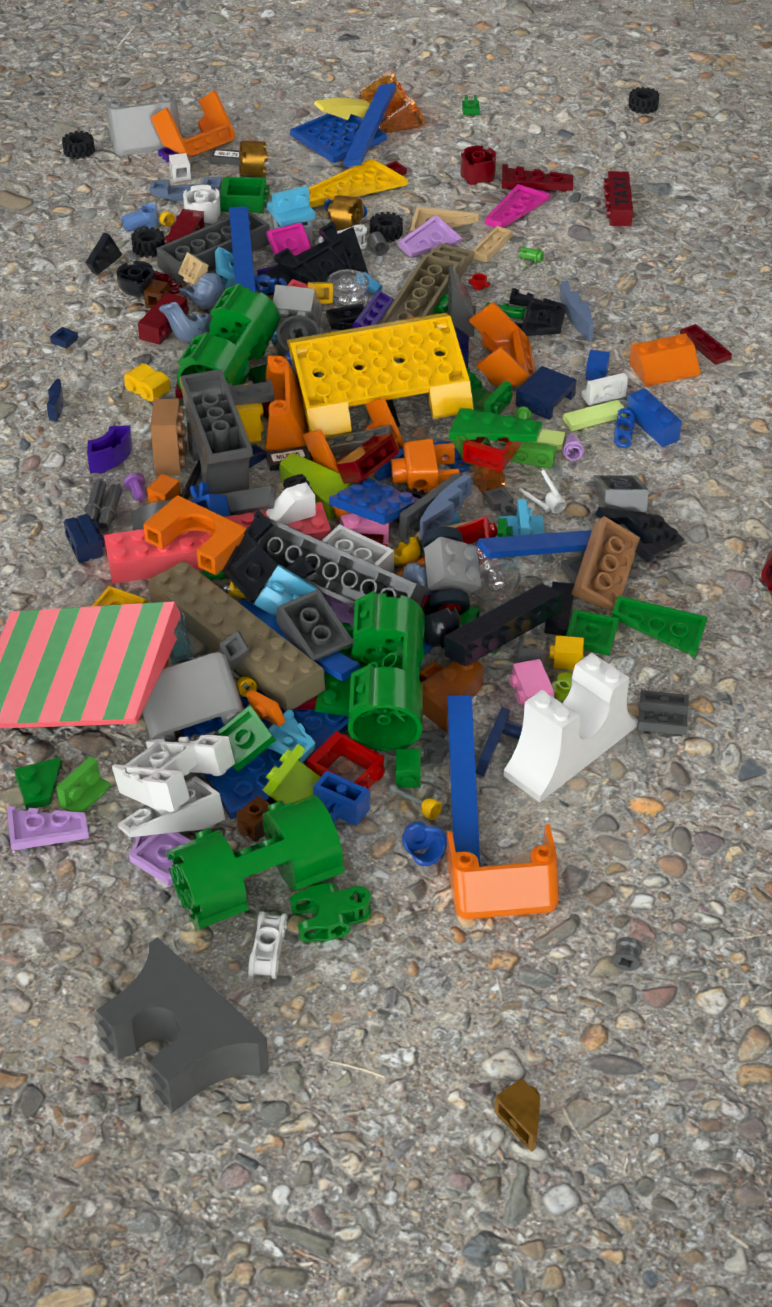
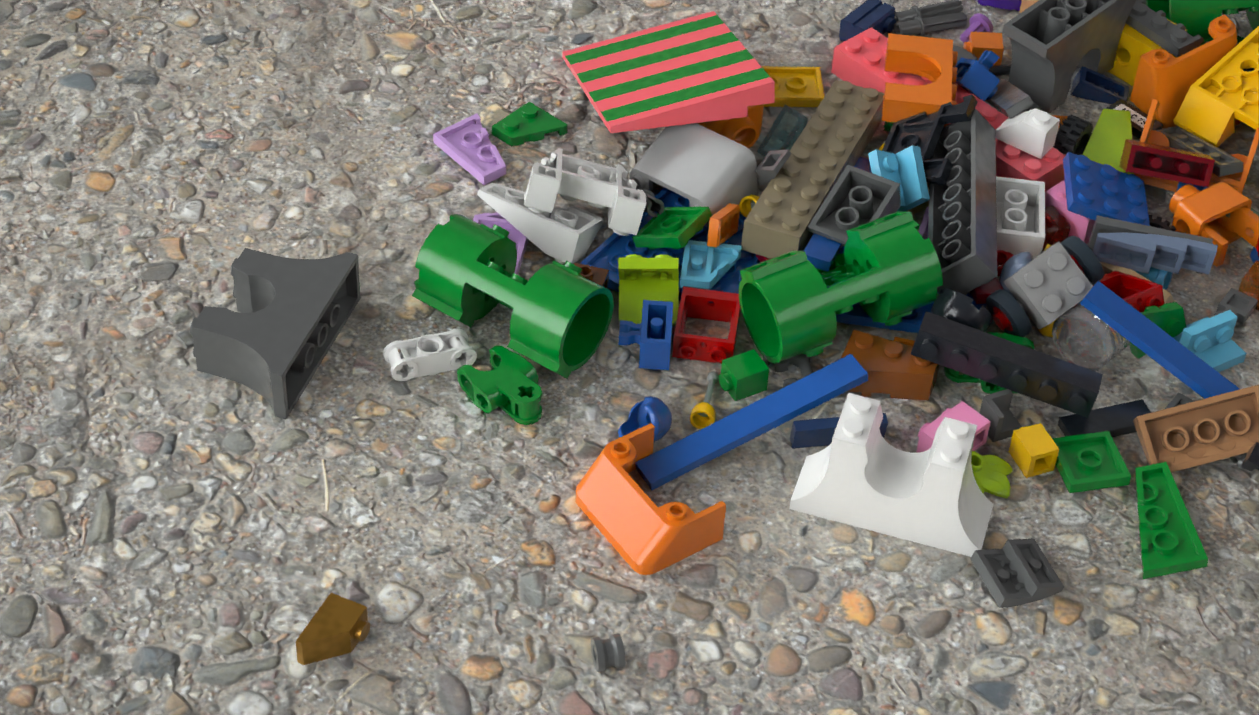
camera: 60 degrees right, 0 degrees up
bright green bracket [56,756,111,813] -> none

